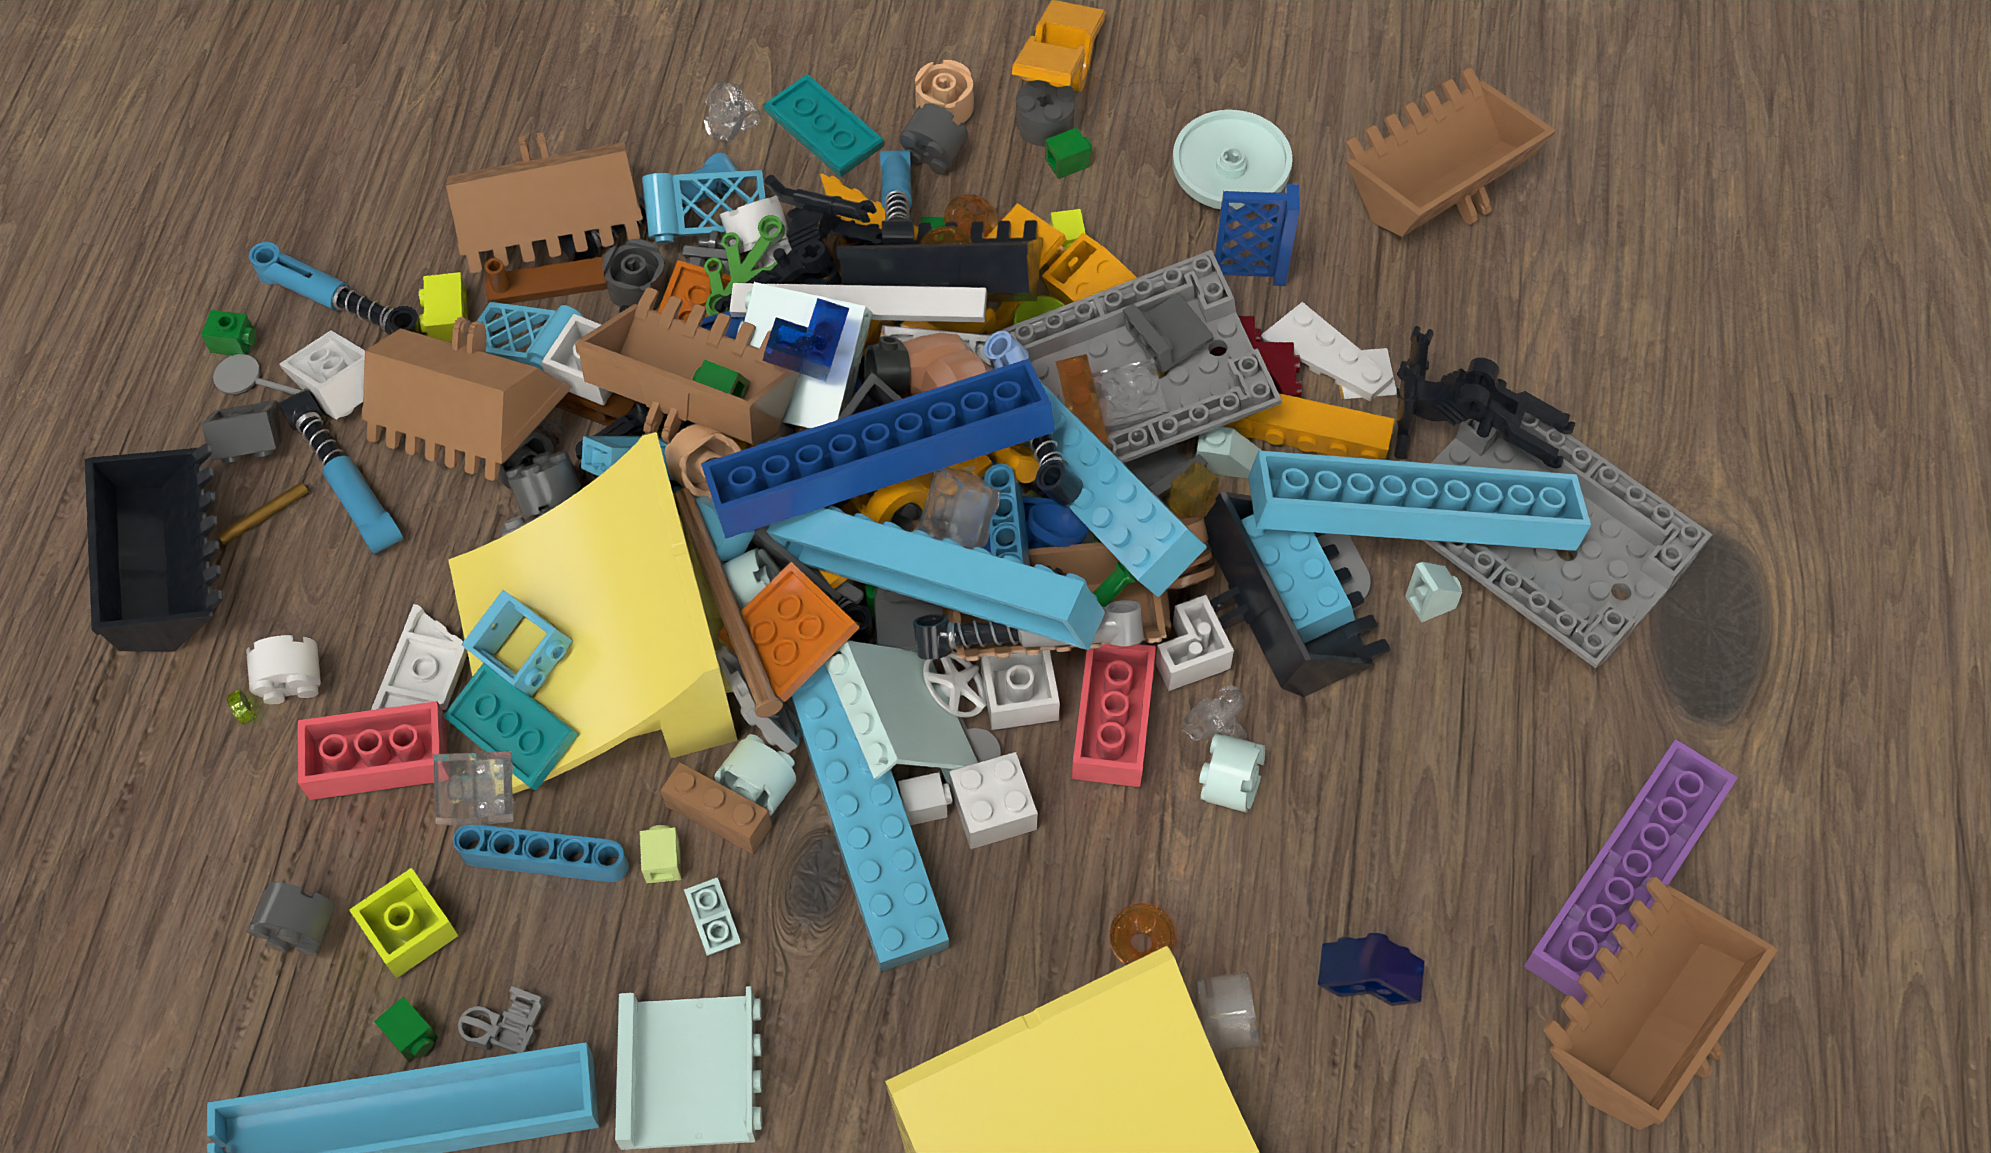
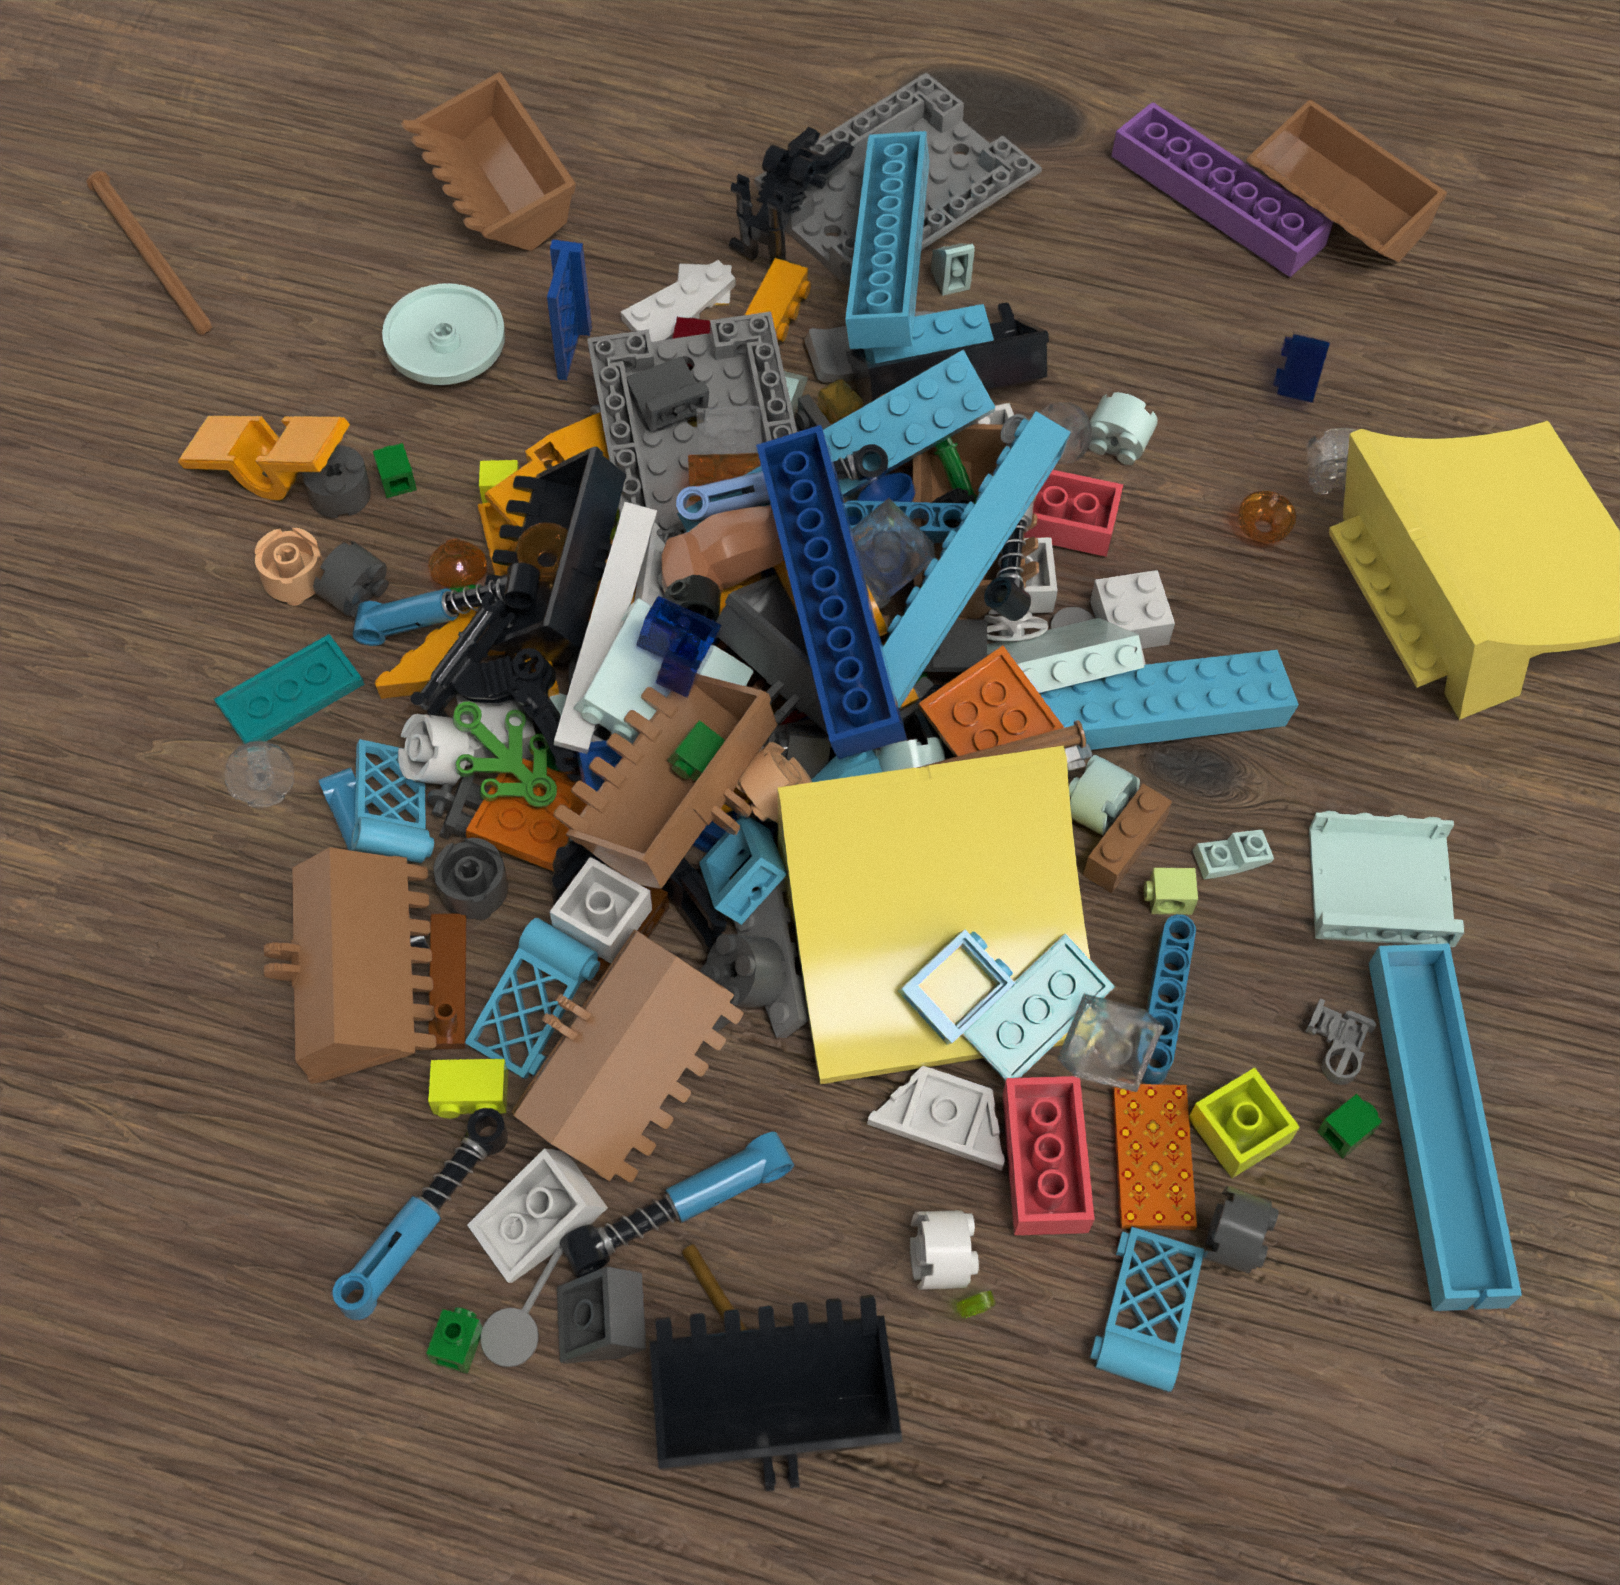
camera: 85 degrees left, 0 degrees up
none -> medium azure piece [1090,1227,1205,1393]
none -> orange tile [1112,1084,1197,1230]

